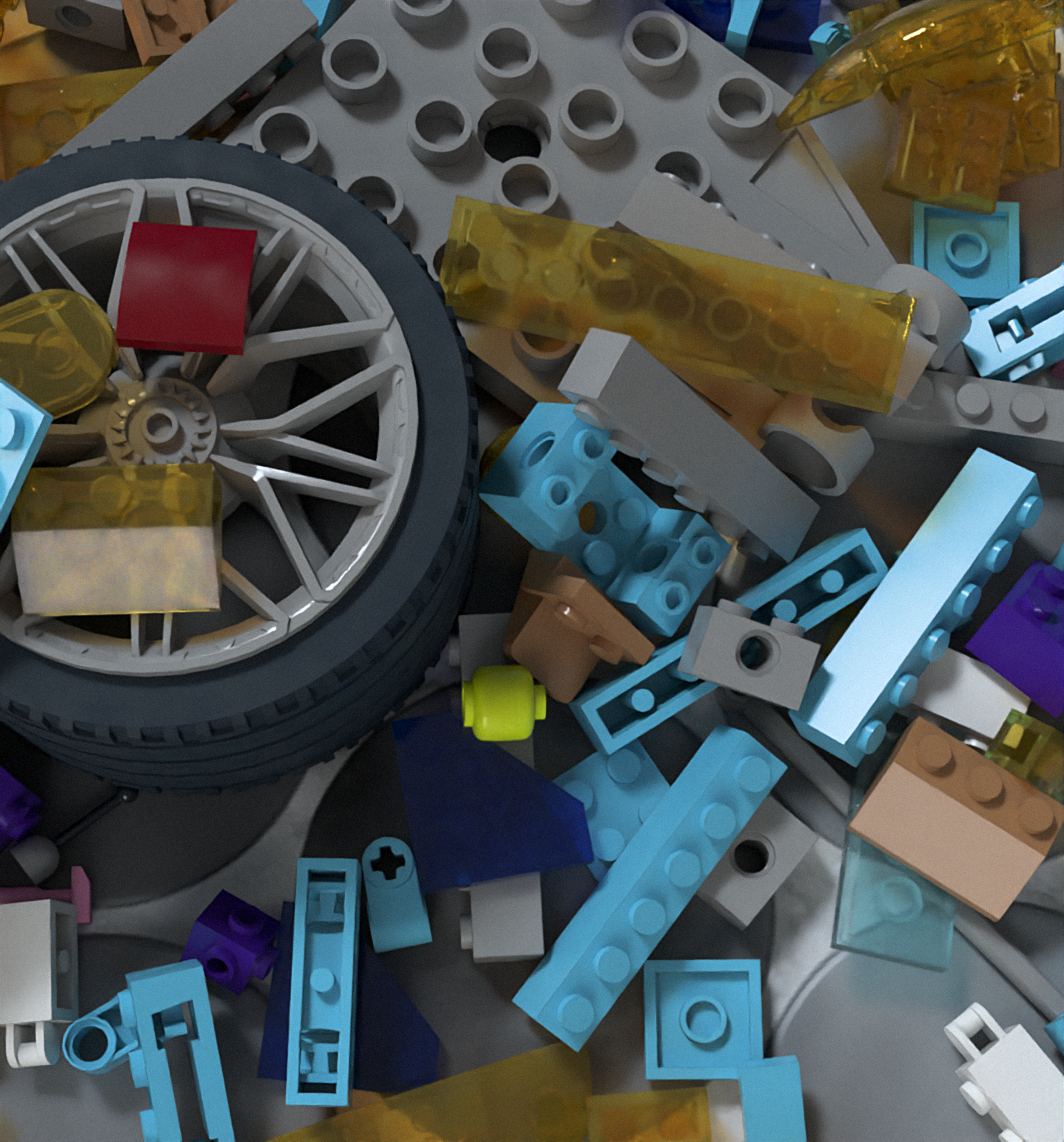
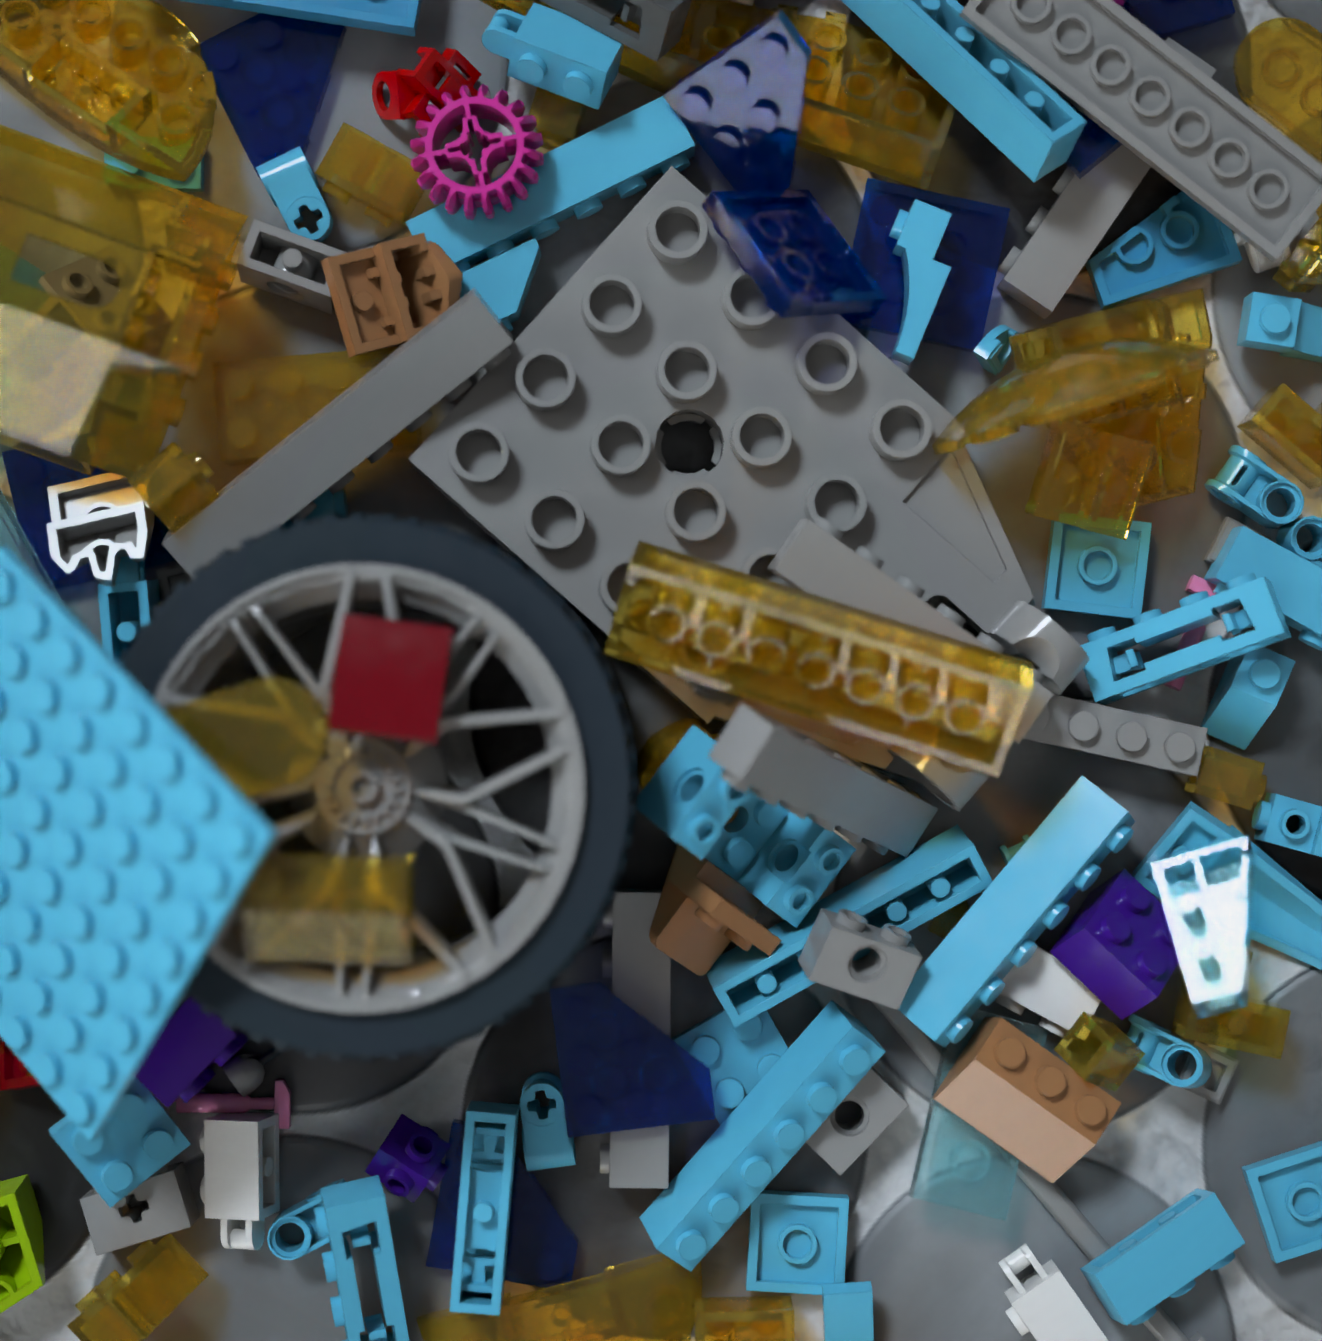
camera: 10 degrees right, 15 degrees up
neon yellow head [461,665,546,741] -> none

